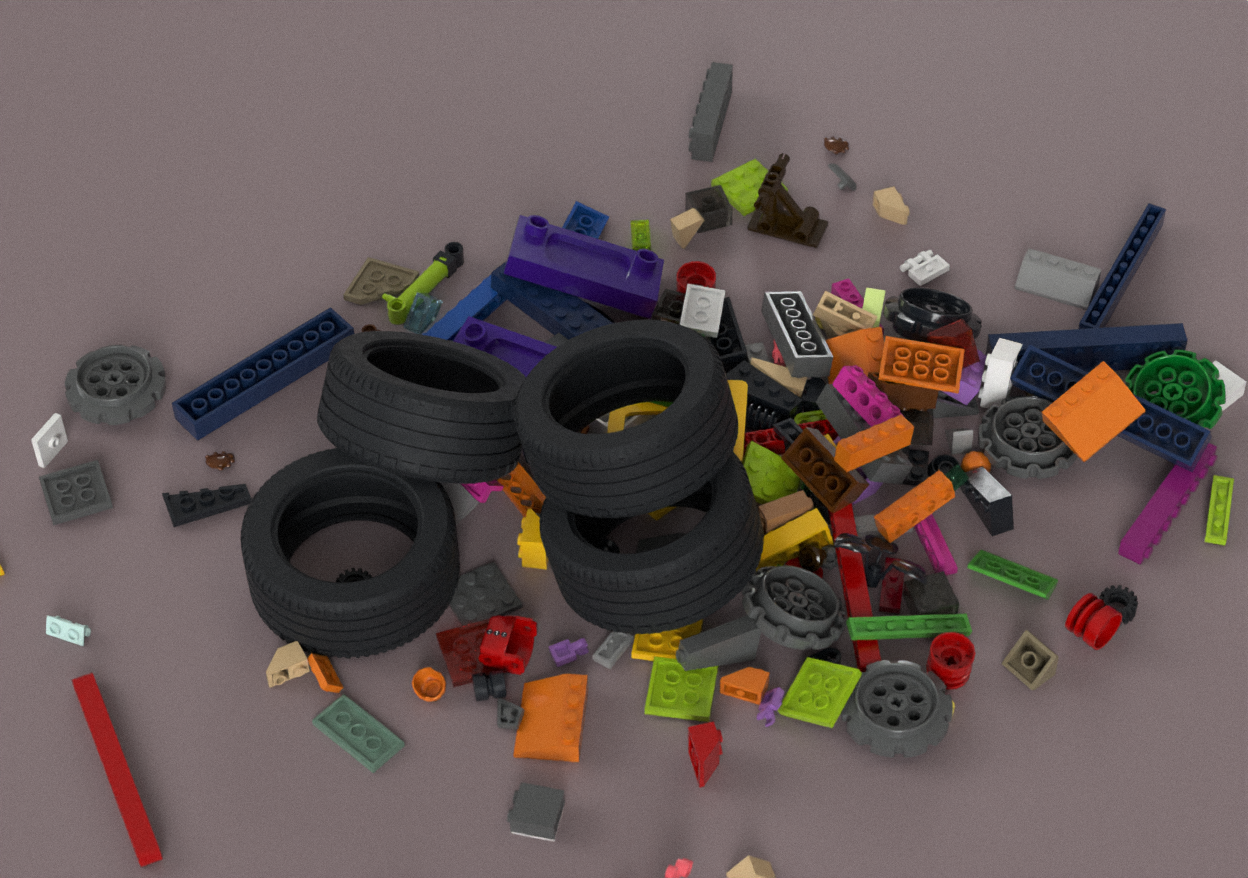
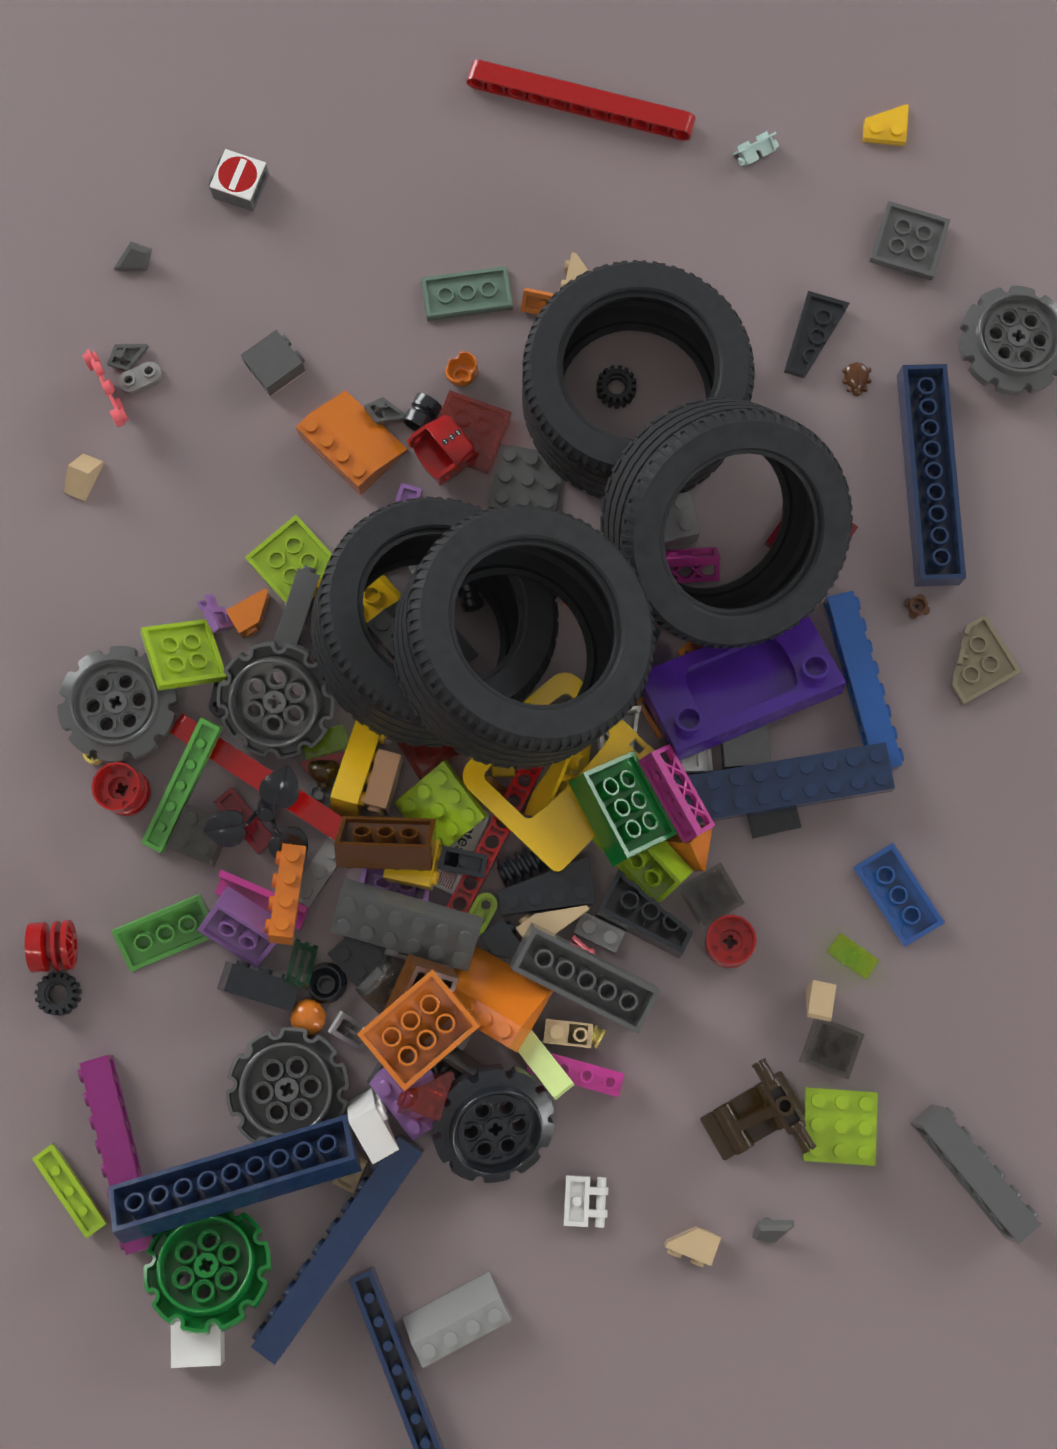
camera: 125 degrees right, 30 degrees up
white plate [31,413,68,468] -> none
lime piece [382,242,464,325] -> none
clear light blue slope [403,292,443,334] -> none
dark purple piece [503,215,664,319] -> none
white plate [680,284,725,338] -> none
red slope [688,721,723,788] -> none
tan slope [813,291,878,331] -> none
reddish brown piece [823,136,849,155] -> none
dark pink brick [832,365,903,427] -> none
orange brick [834,415,914,472] -> none
dark tan slope [1001,630,1059,691] -> none
orange slope [1042,361,1146,462] -> none
none -> medium lavender slope [197,886,276,968]

